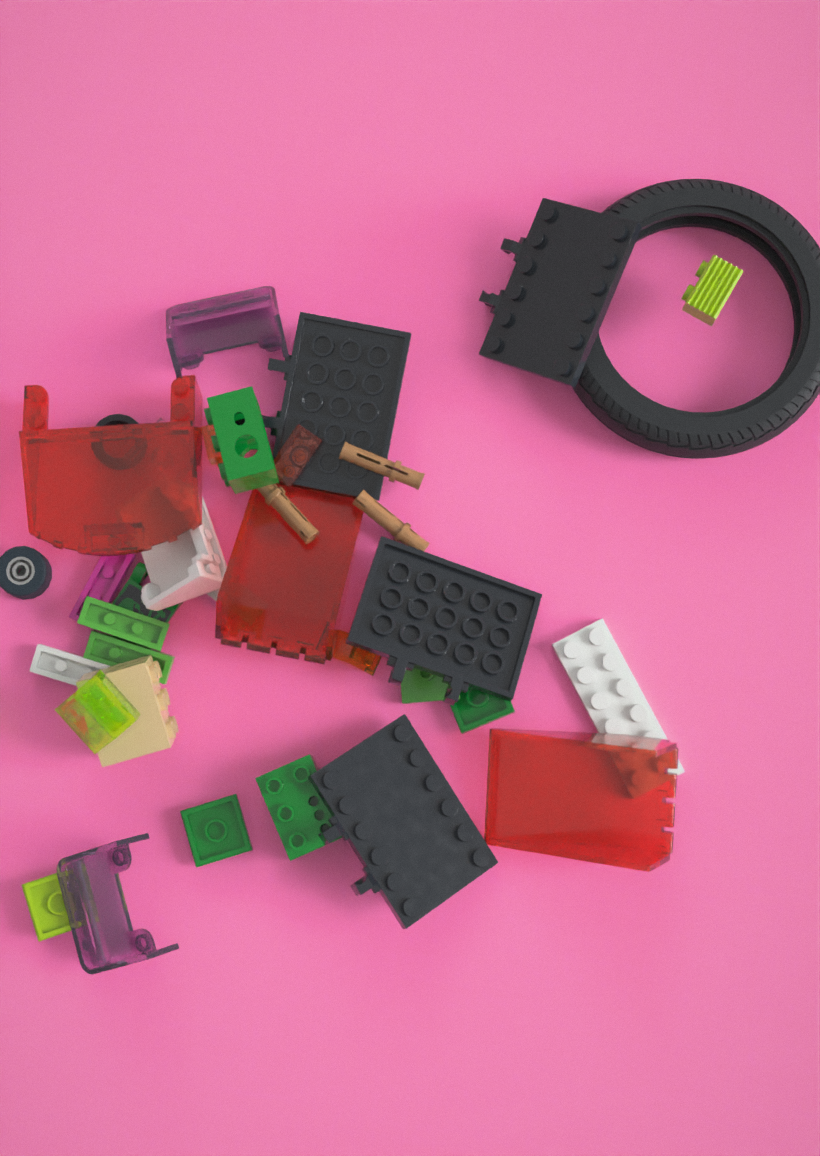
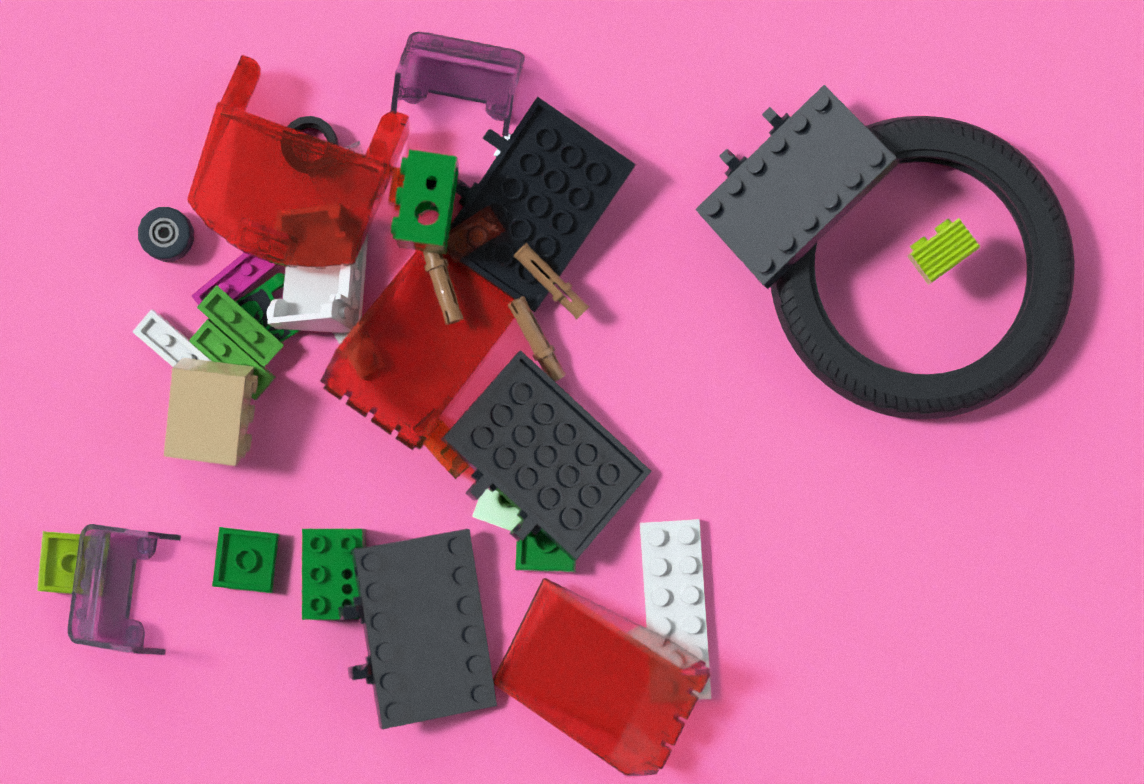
camera: 25 degrees right, 5 degrees up
clear neon green slope [54,669,140,754] -> none

